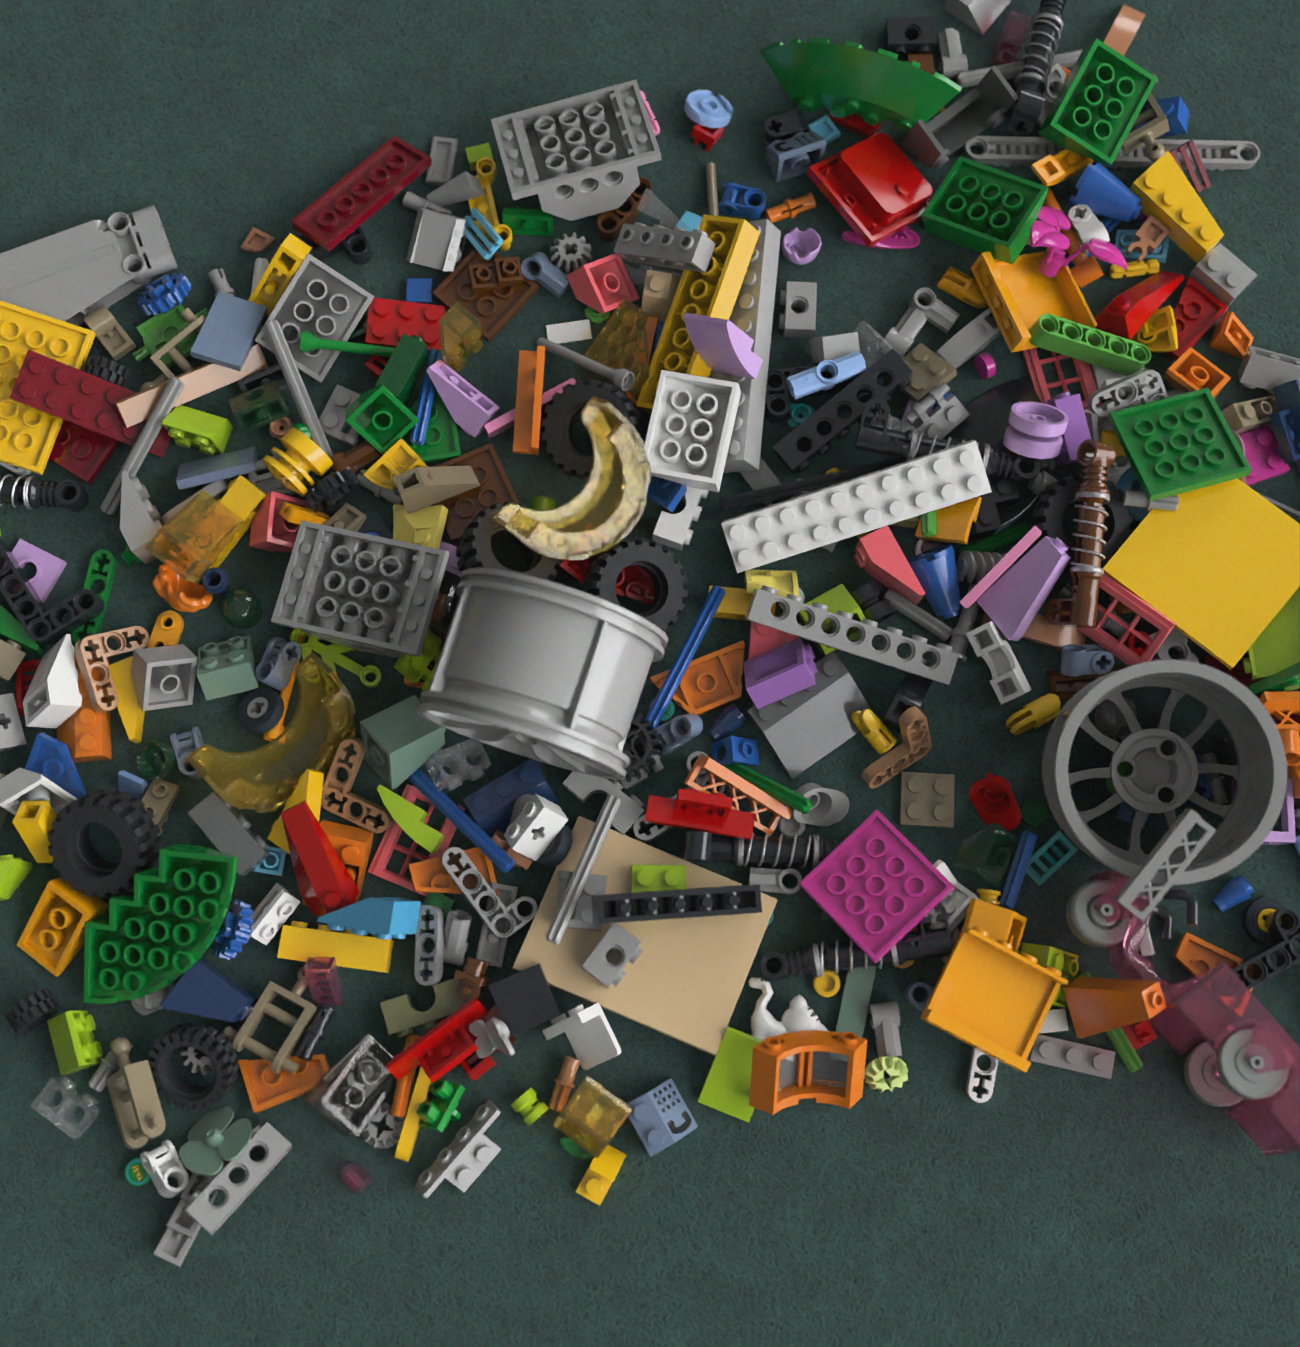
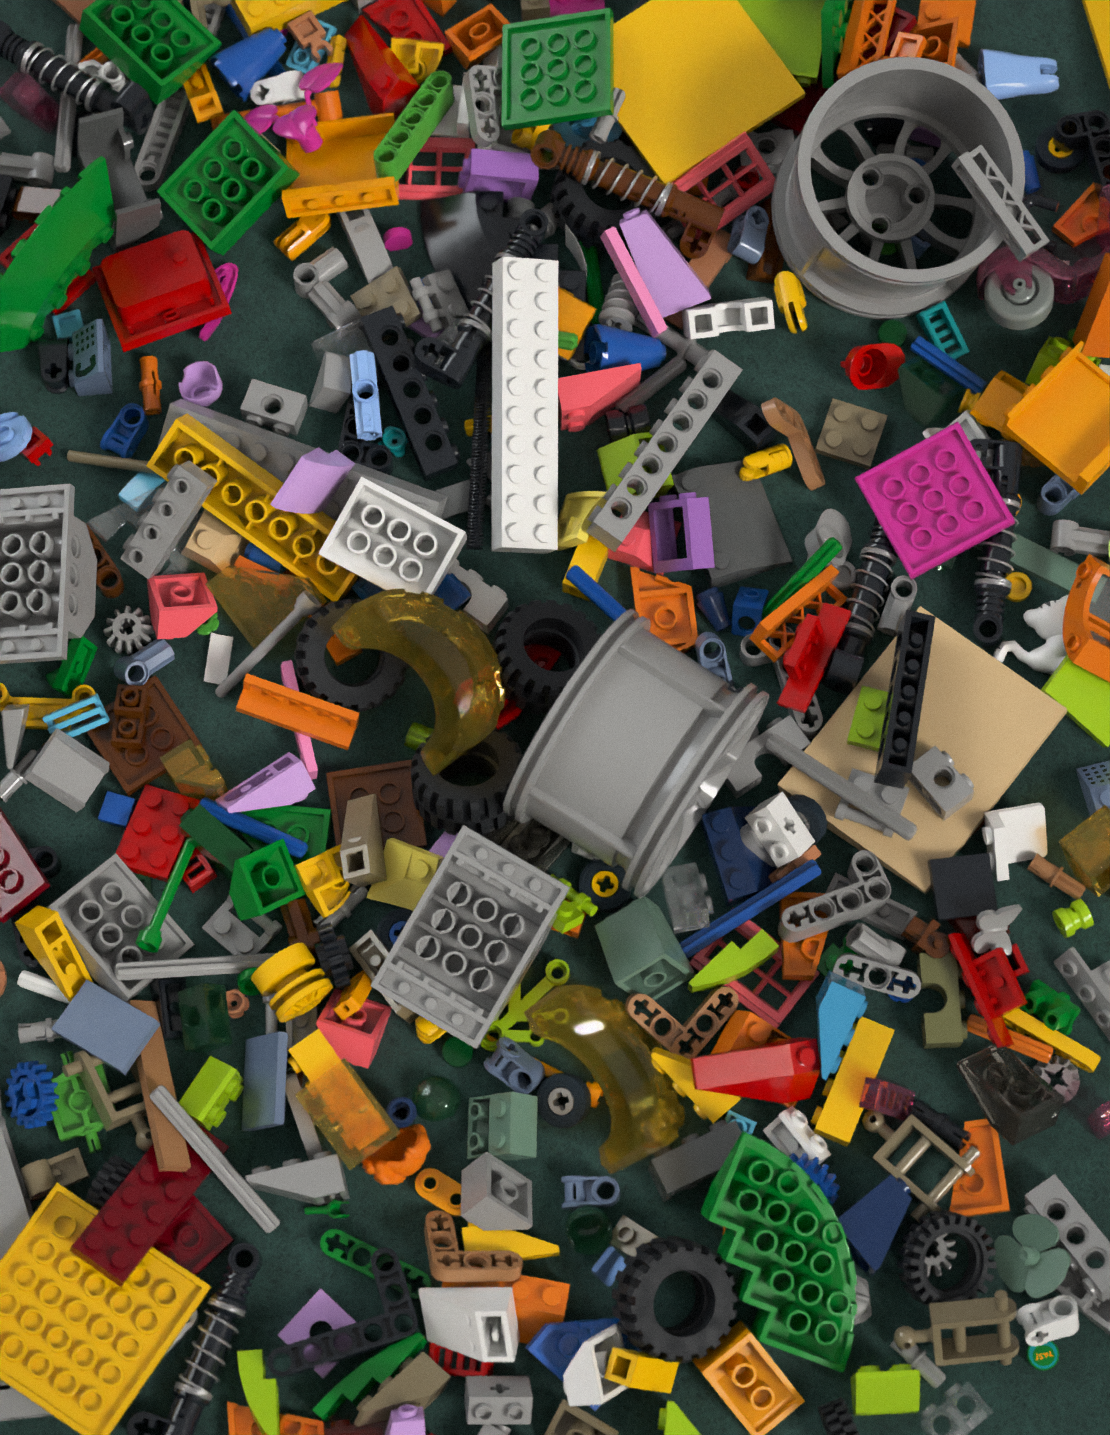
camera: 70 degrees left, 5 degrees down
lavender wheel [1003,401,1069,459] -> none

